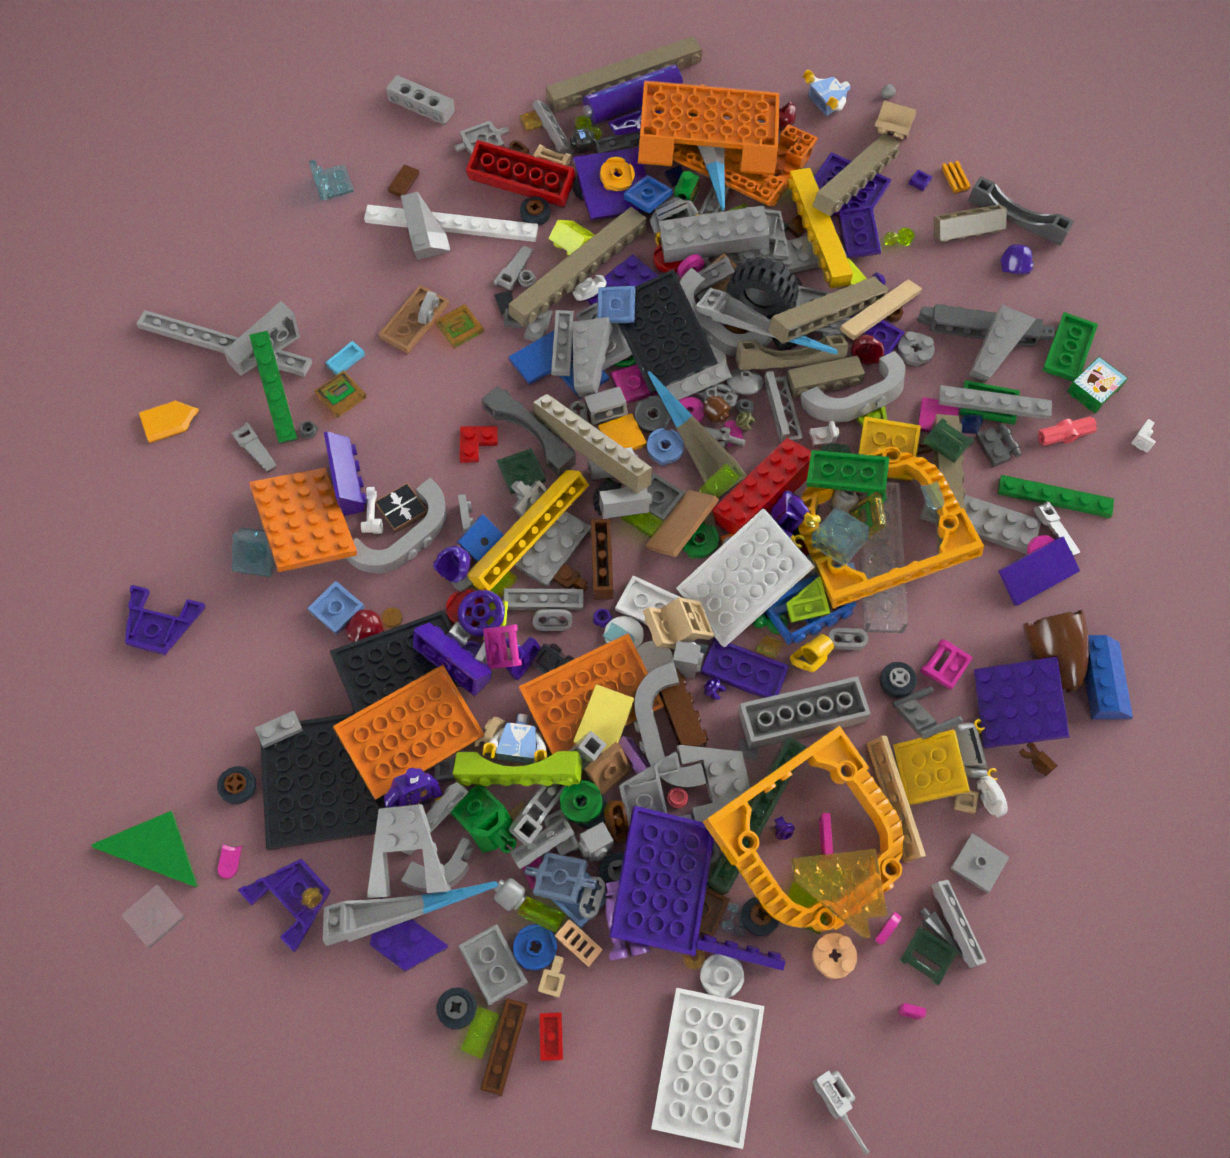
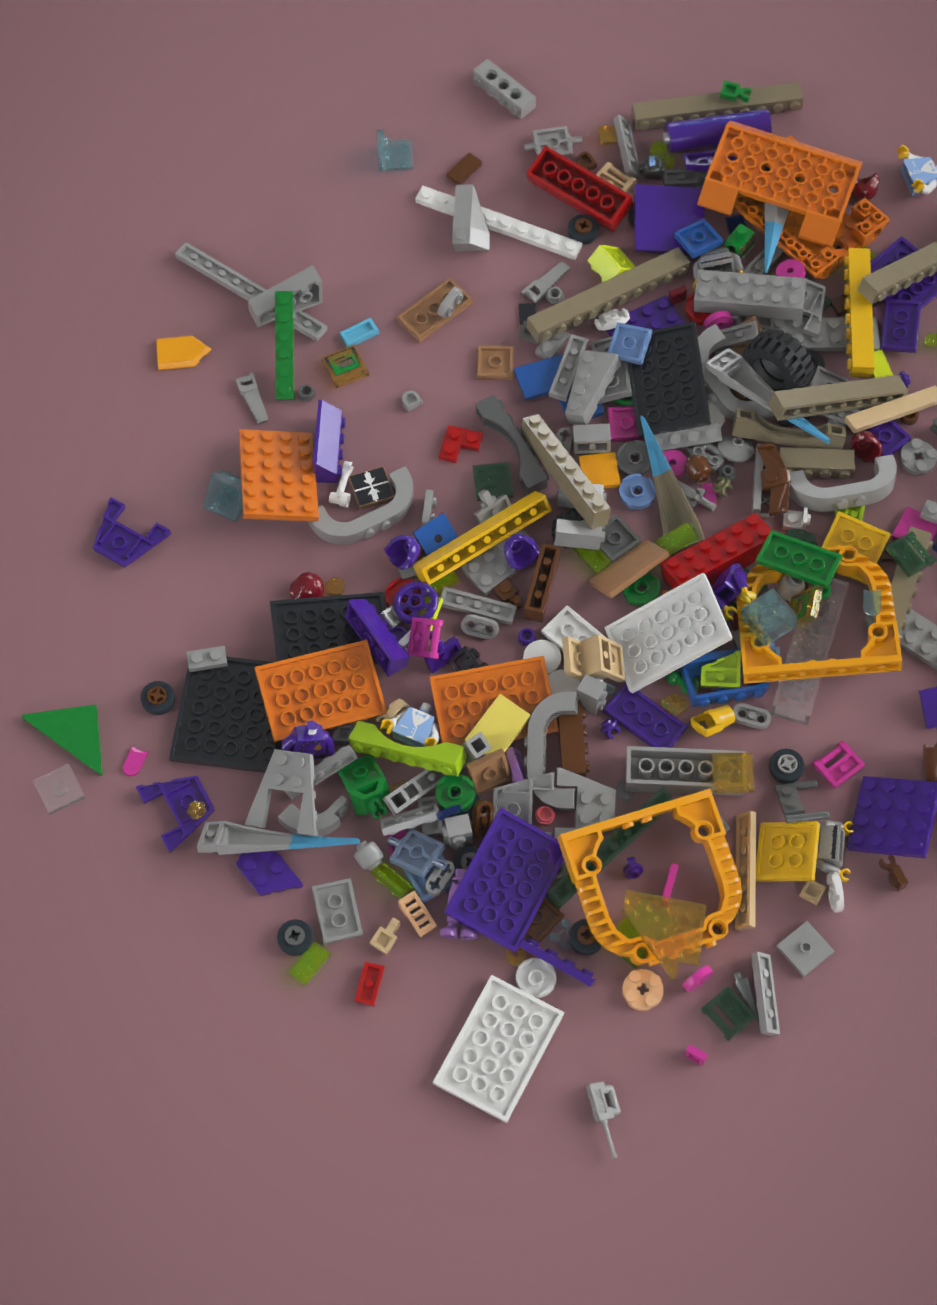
camera: 20 degrees right, 0 degrees up
medium blue plate [308,581,365,635] -> none
clear yellow tile [435,304,484,348] -> none
reddish brown tile [480,998,528,1096] -> none
blue plate [513,924,557,971] -> none
light orange plate [600,157,635,191] -> none
clear light blue piece [602,622,634,643] -> none
none -> light grey tile [401,391,423,412]
none -> clear blue tile [436,804,462,821]
none -> medium nougat tile [477,345,514,380]
none -> dark purple hair [504,533,540,570]
none -> dark red tile [668,285,688,305]
none -> clear yellow plate [712,753,754,793]
none -> green plate [719,80,752,102]
none -> reddish brown plate [756,443,791,517]
none -> dark pink piece [776,259,805,278]

